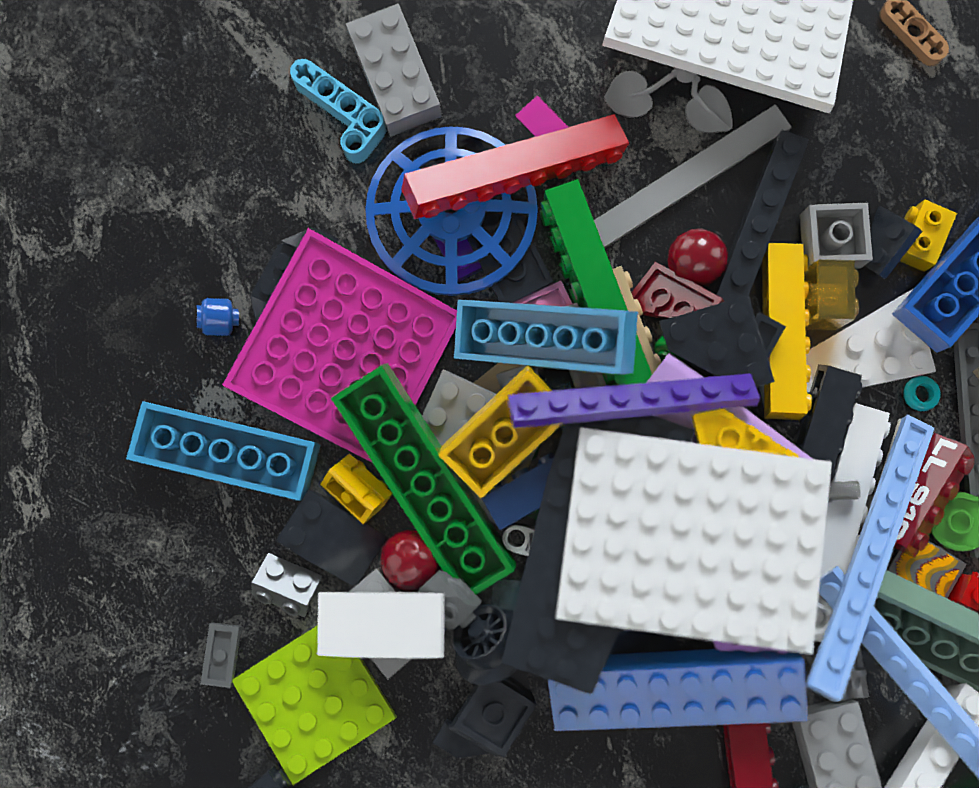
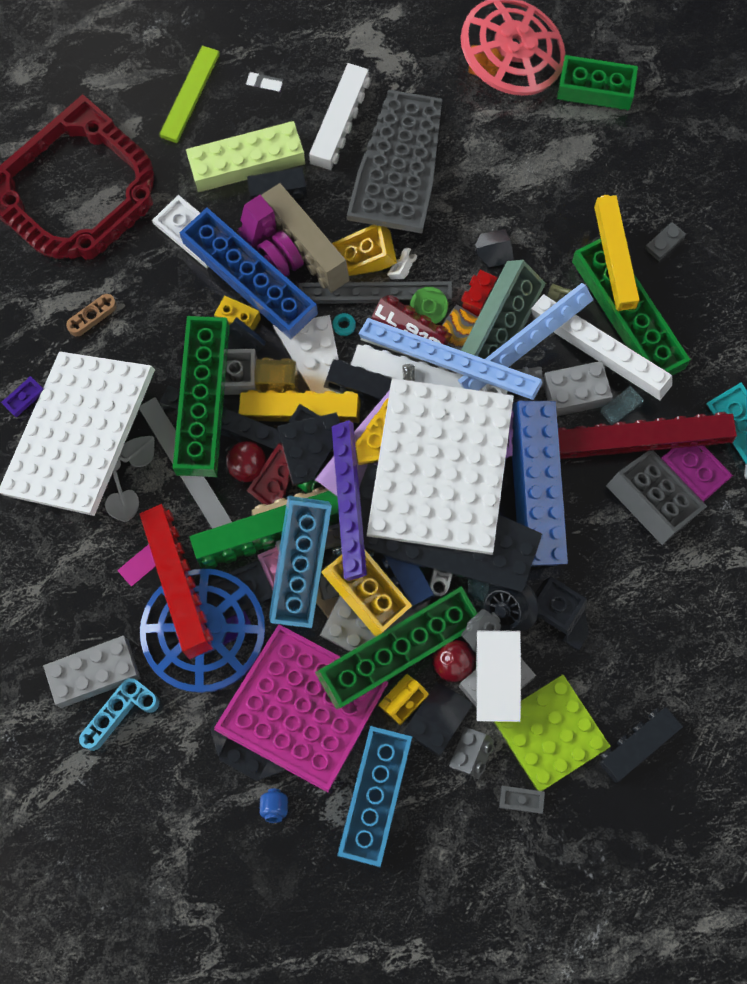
camera: 90 degrees left, 10 degrees down
none -> green brick [173,316,230,477]

